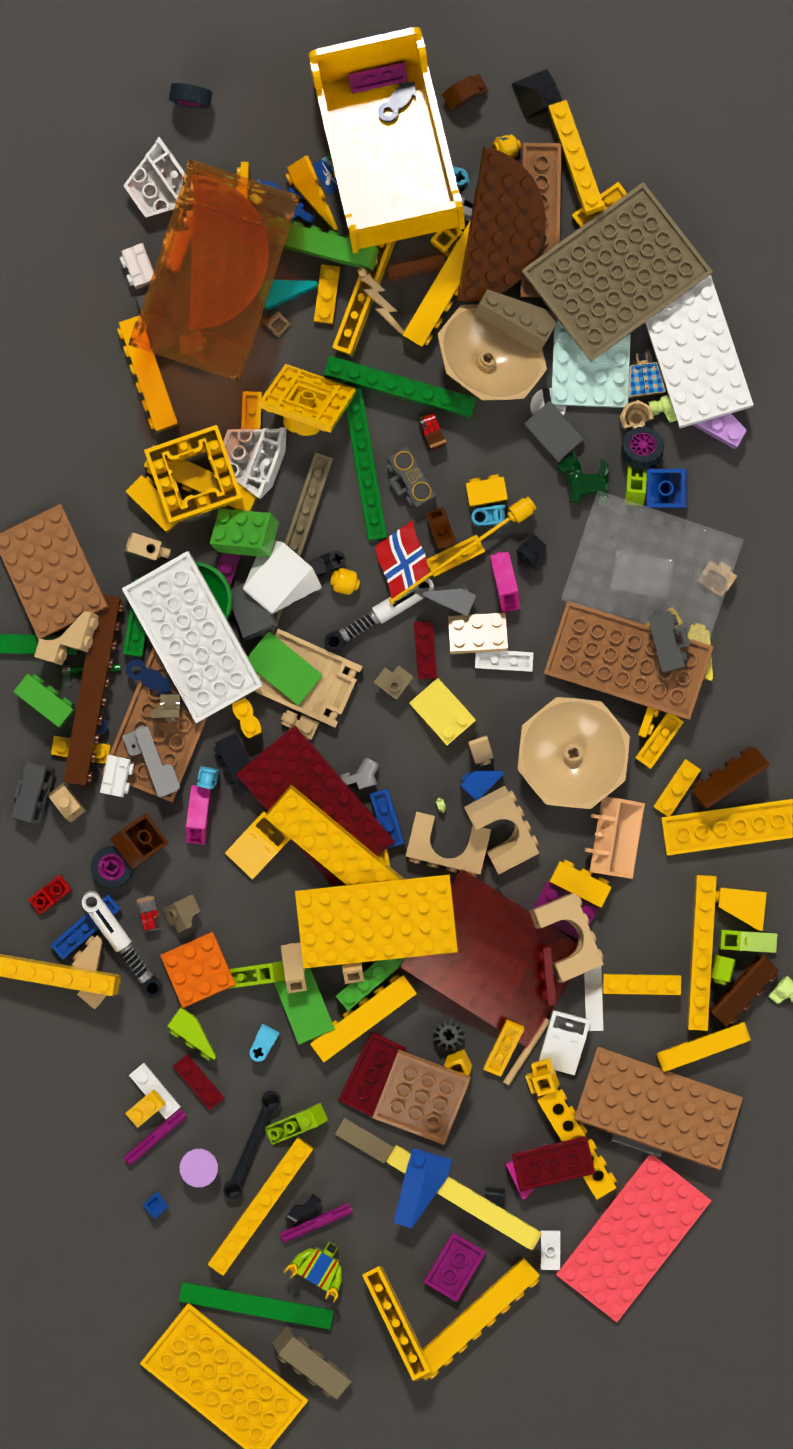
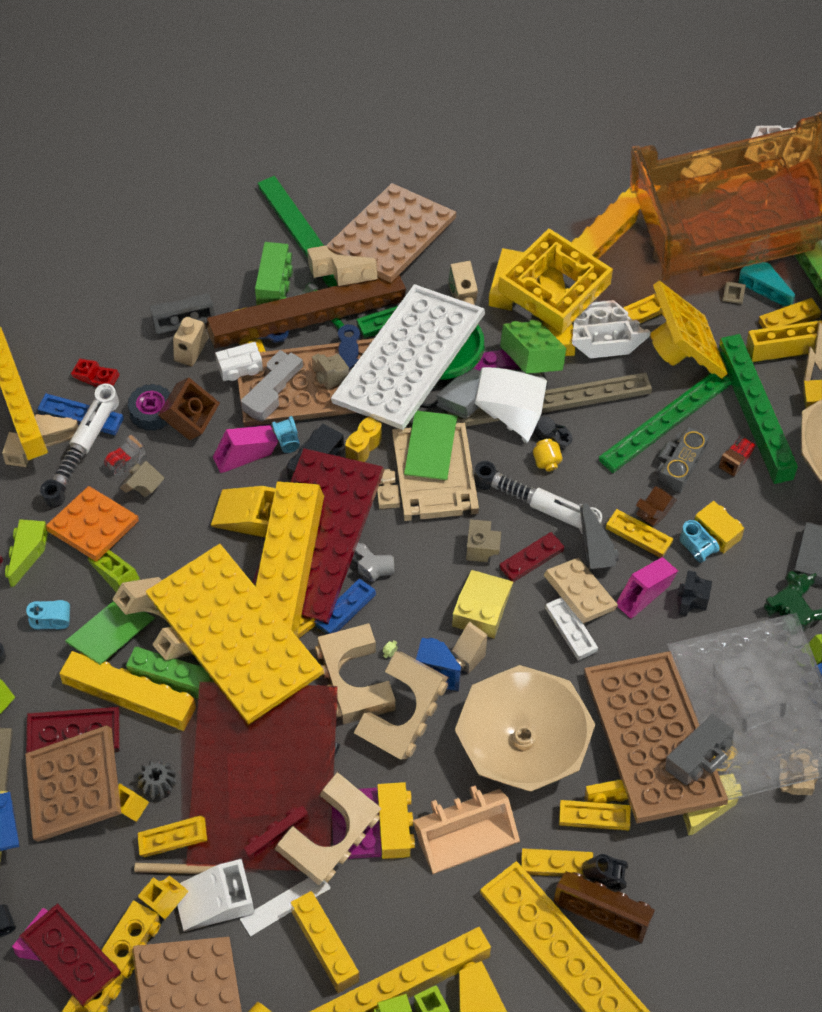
camera: 60 degrees right, 30 degrees down
flag [376,497,537,605] -> none
none -> black piece [582,854,628,890]

